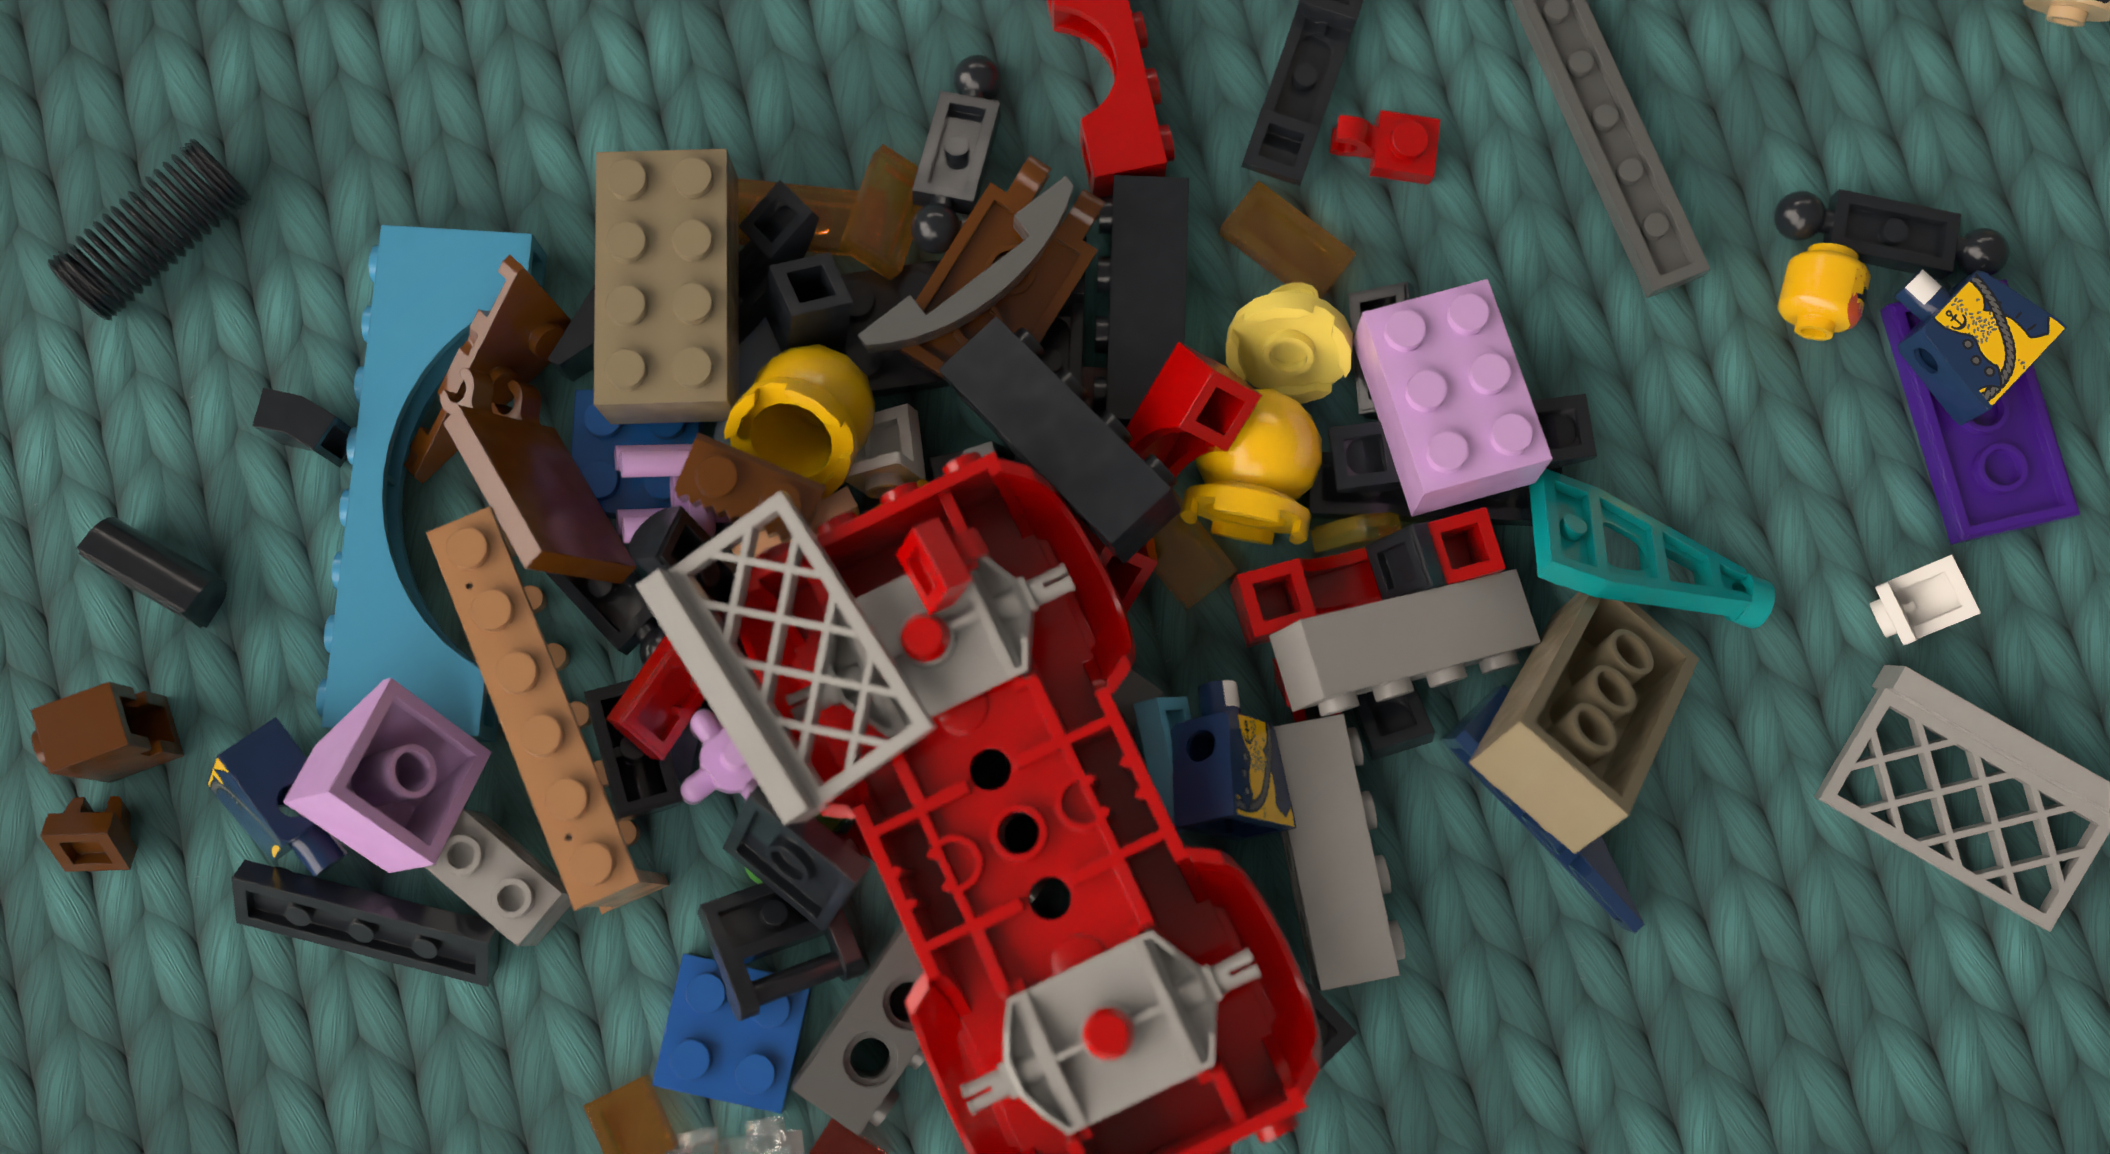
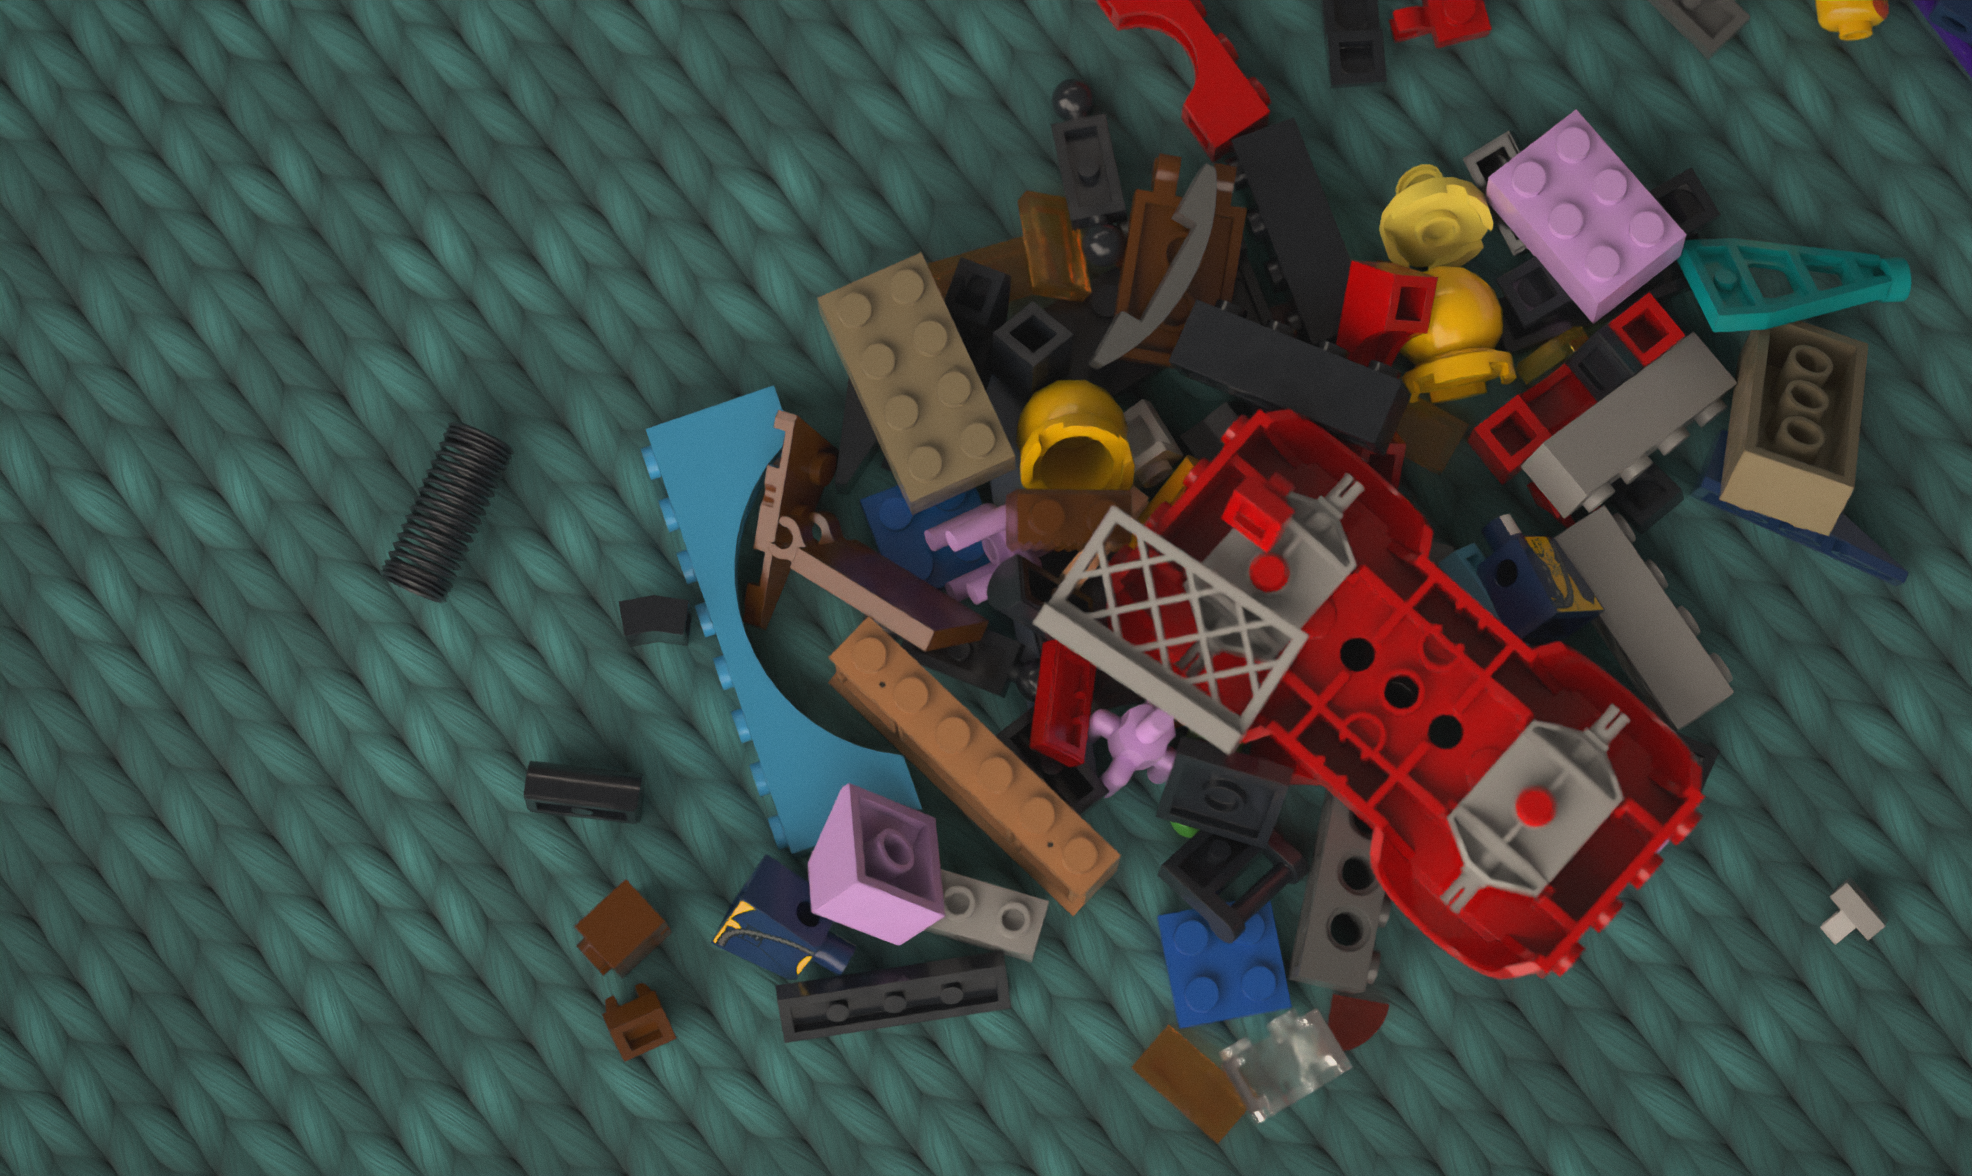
camera: 20 degrees left, 0 degrees up
clear orange tile [1219,180,1356,299] -> none

